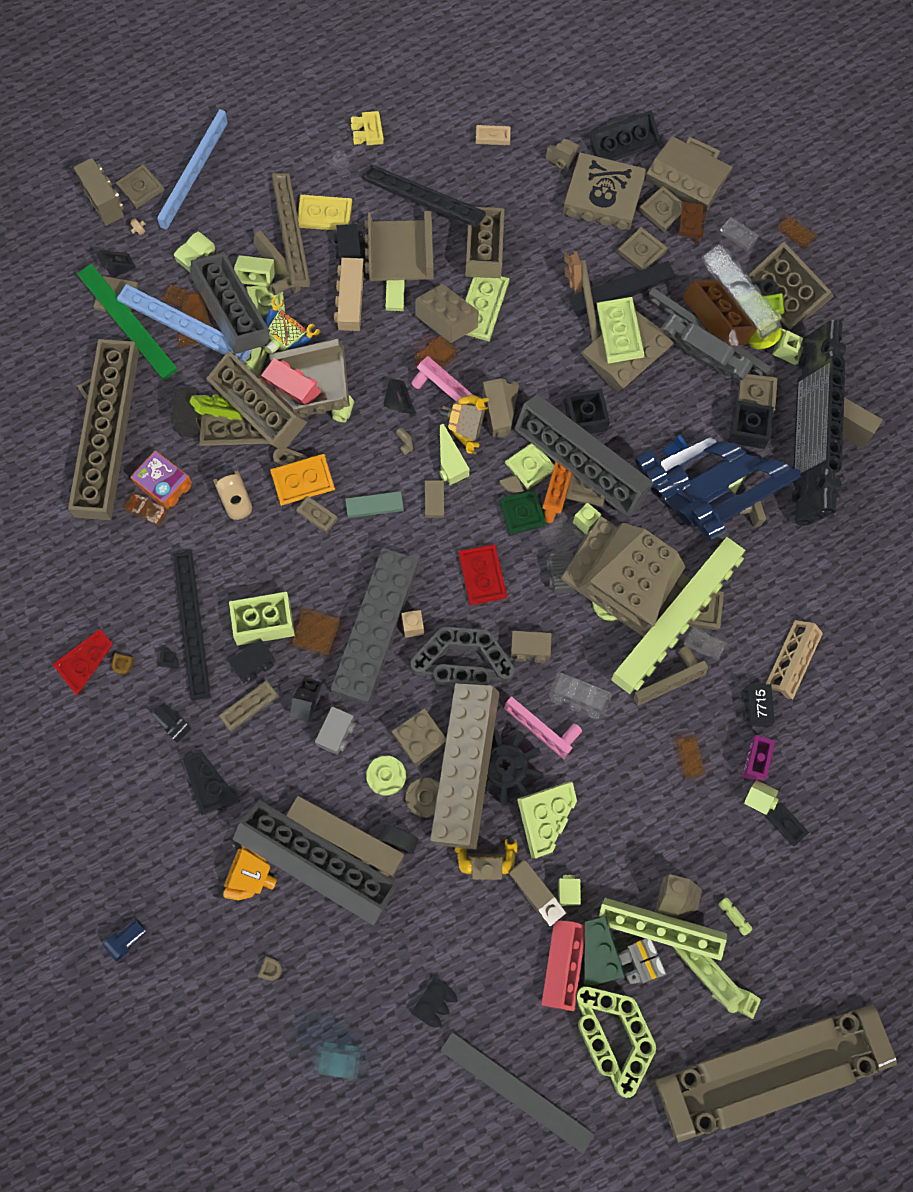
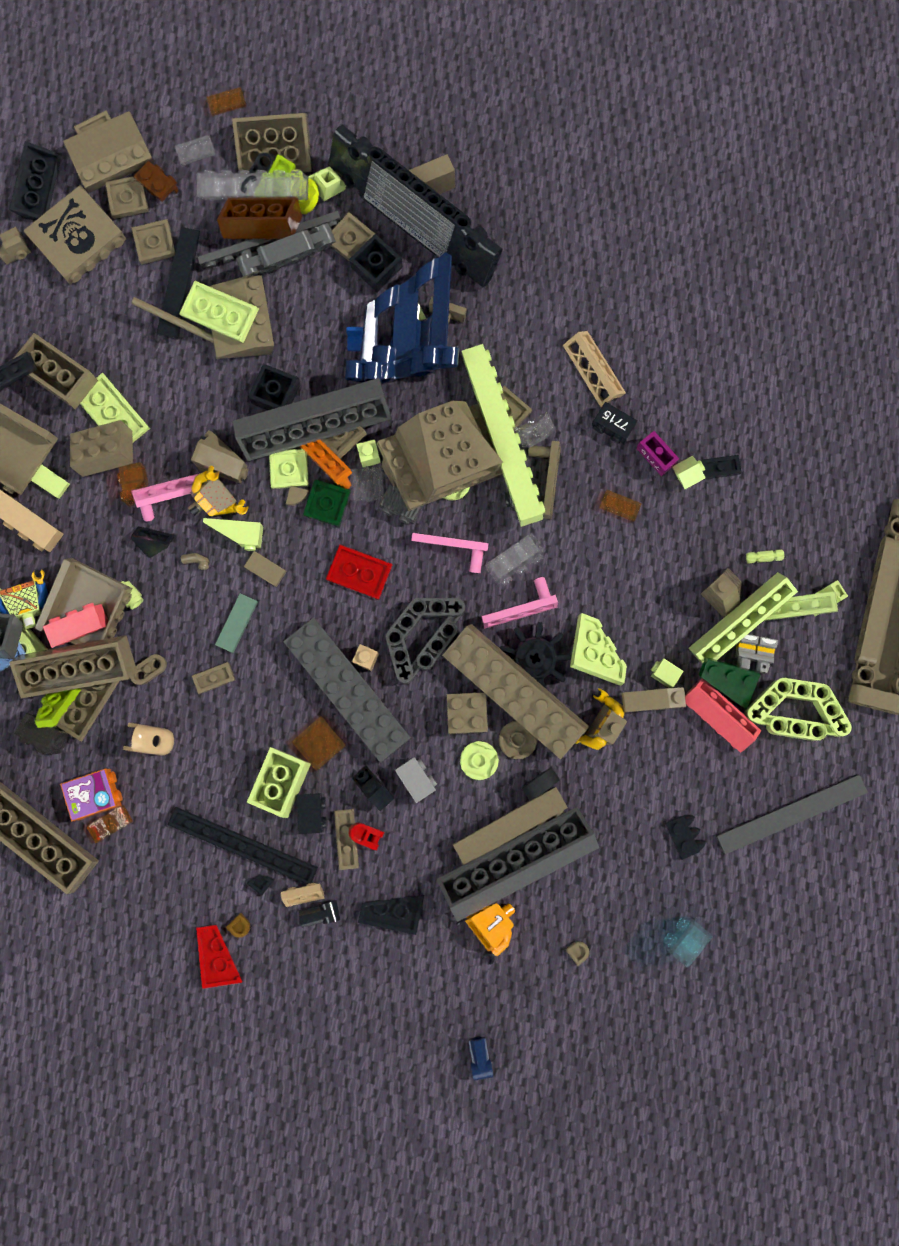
camera: 50 degrees left, 10 degrees up
light orange tile [270,454,335,505] -> none
dark tan brick [511,631,551,663] -> none
medium nougat plate [564,251,582,294] -> none
none -> tan plate [281,883,324,907]
none -> red plate [348,822,385,851]
none -> bright pink piece [412,533,488,573]

